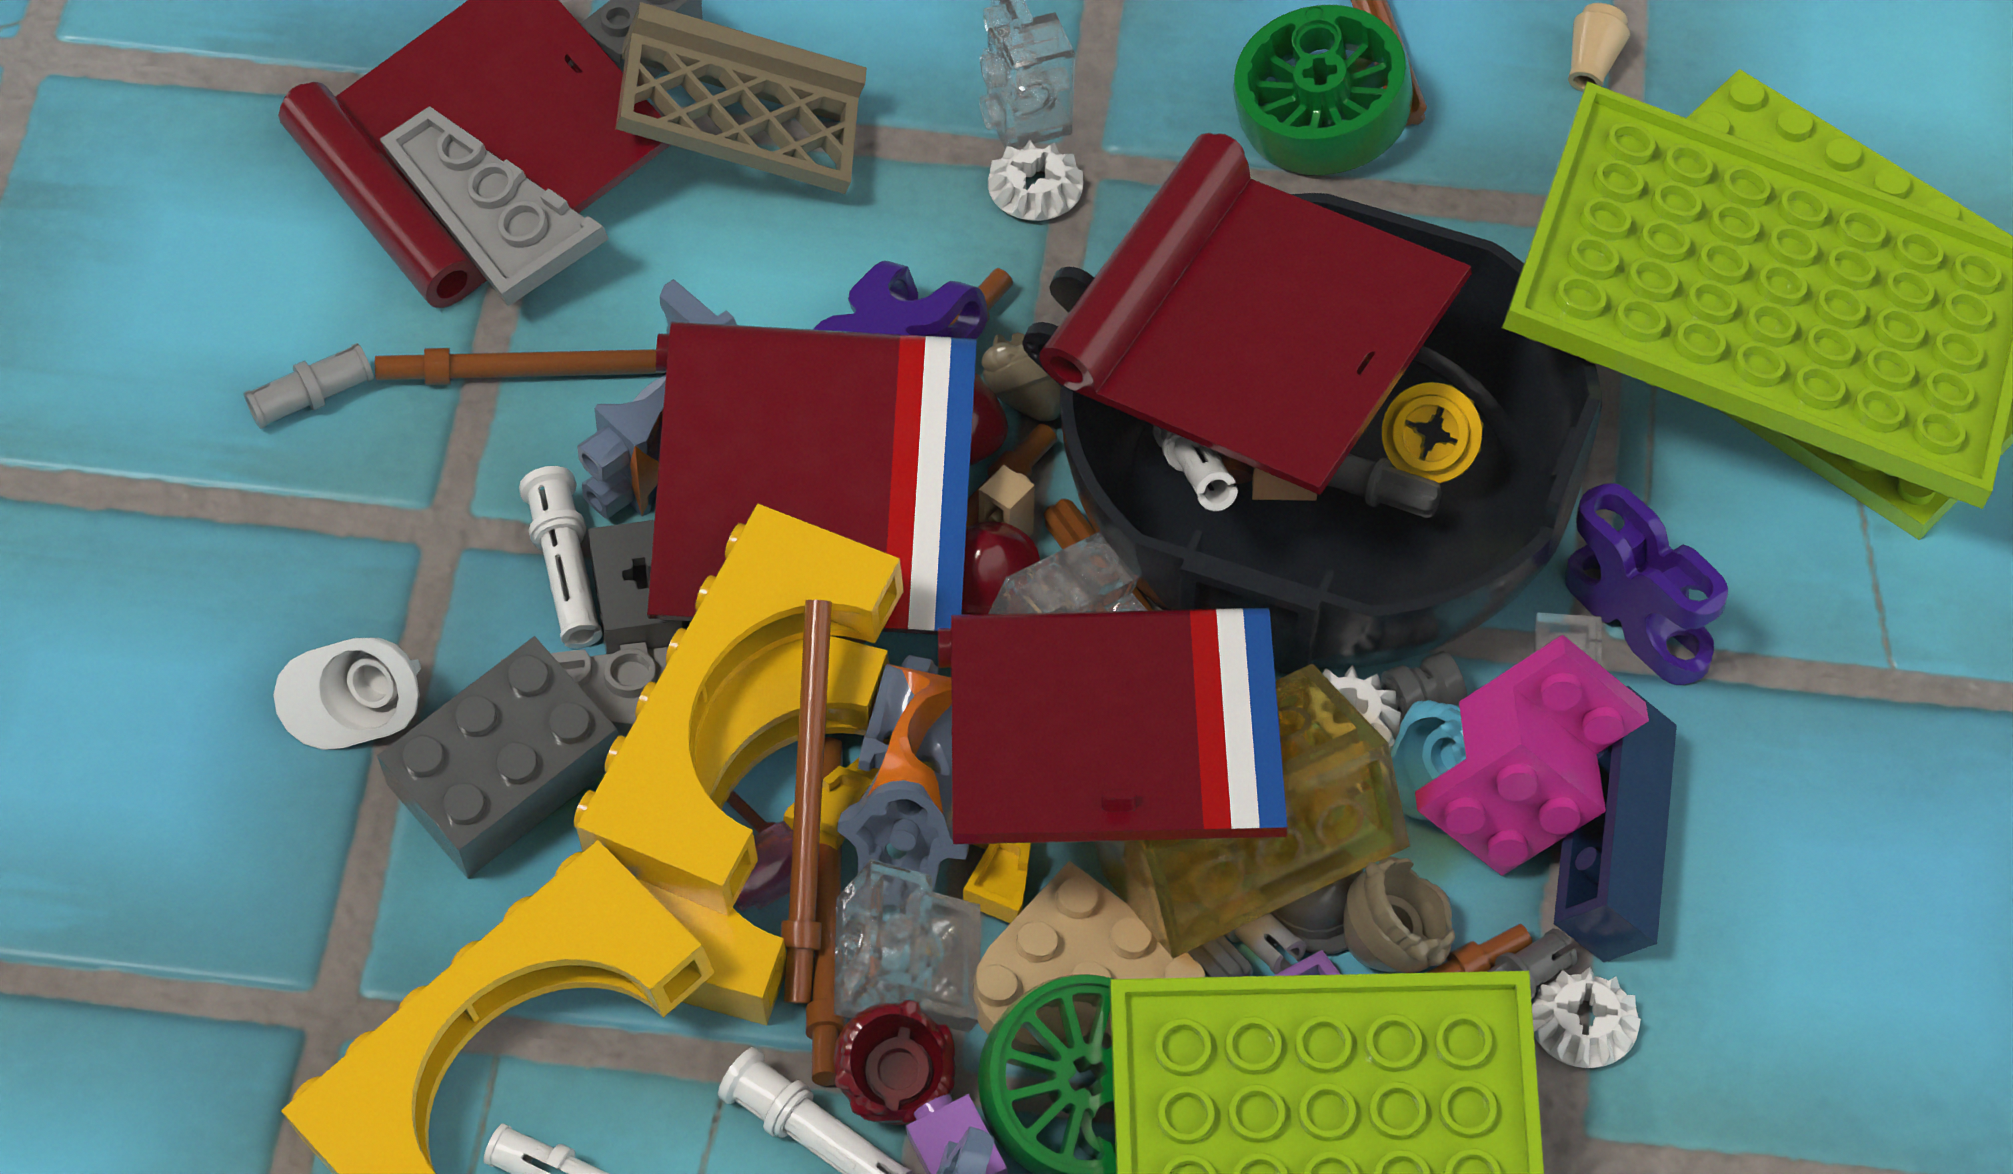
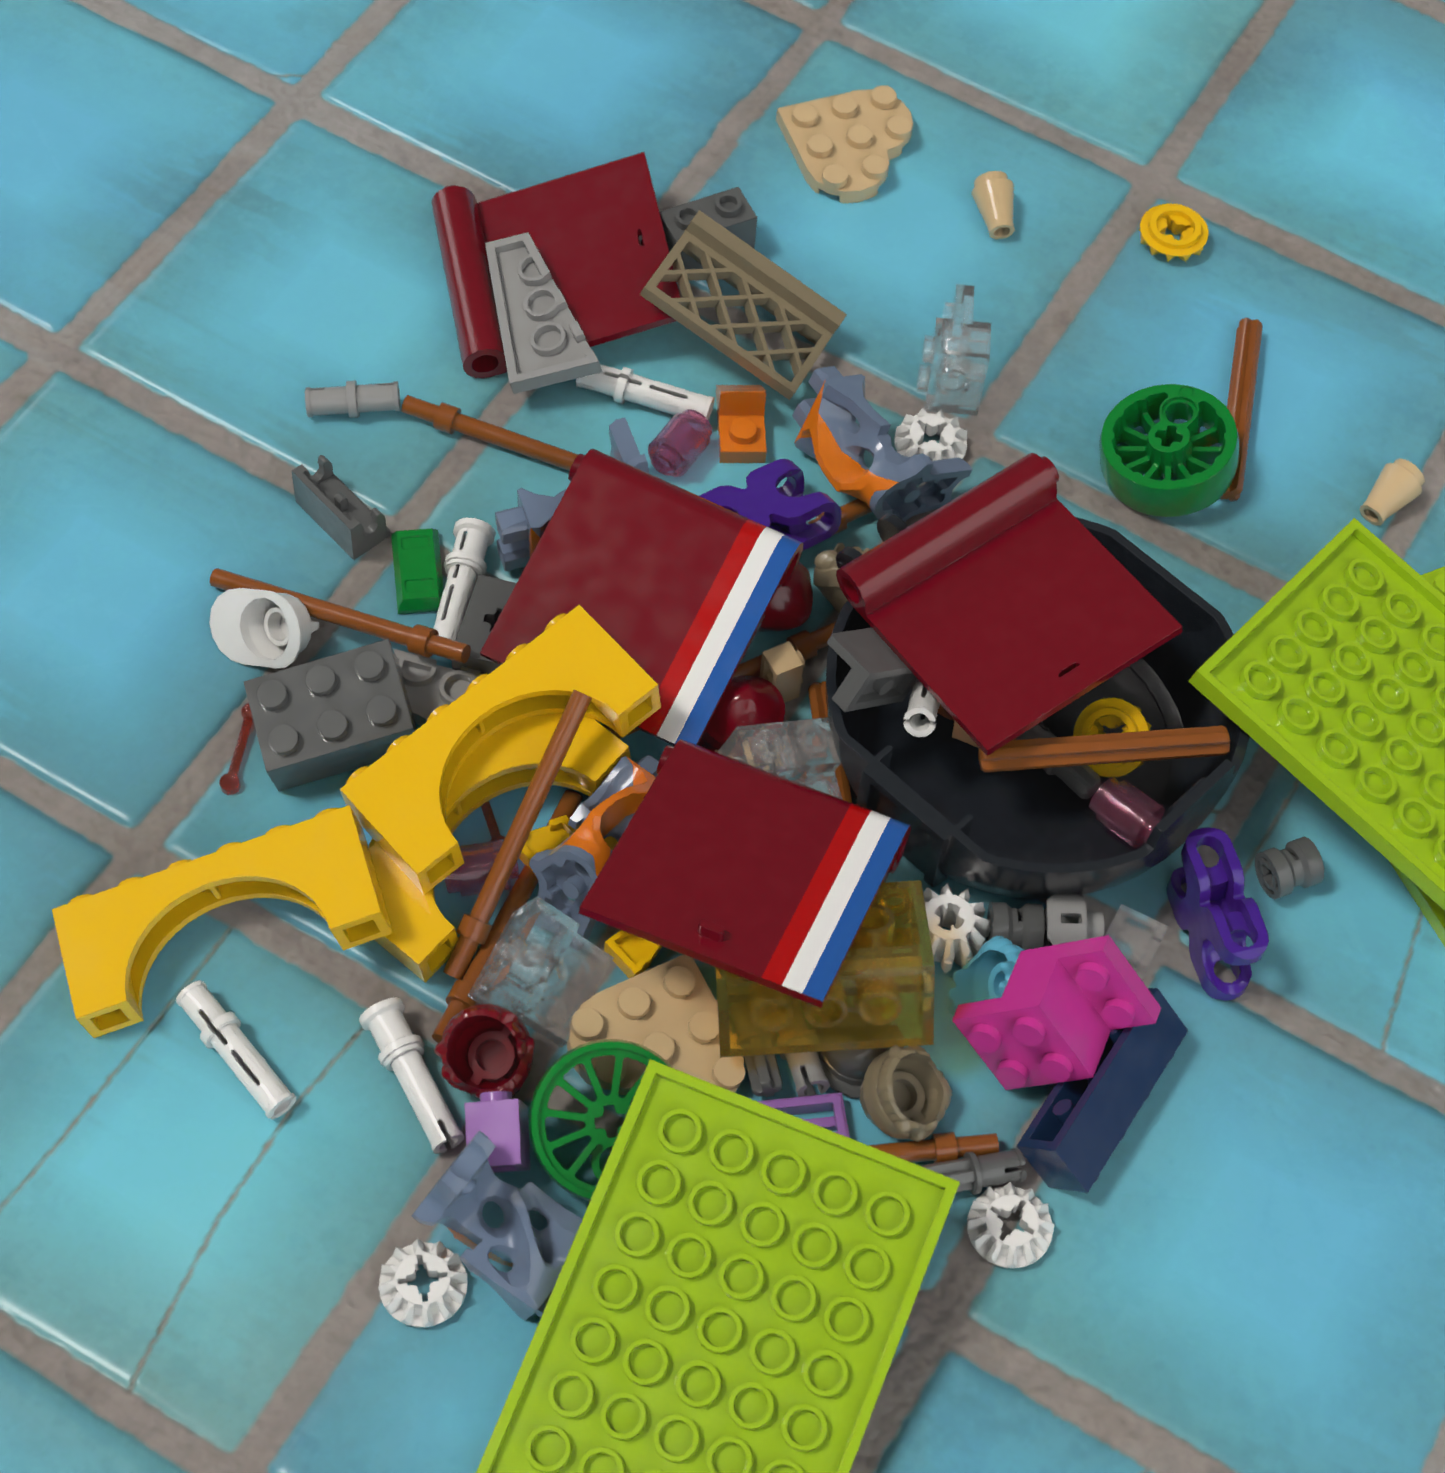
camera: 20 degrees right, 5 degrees up
none -> dark orange bar [210,568,471,664]
none -> clear red hinge [219,702,253,795]
none -> dark grey hinge [292,455,391,560]
none -> green tile [391,528,444,614]
none -> white pin [576,364,715,426]
none -> clear pink brick [648,409,712,477]
none -> orange slope [716,385,767,463]
none -> sand blue hips [792,366,973,522]
none -> dark grey panel [827,628,917,712]
none -> dark orange axle [978,726,1230,772]
none -> light grey piece [1043,894,1105,947]
none -> clear pink brick [1089,777,1165,848]
none -> dark grey wheel [1255,836,1325,900]

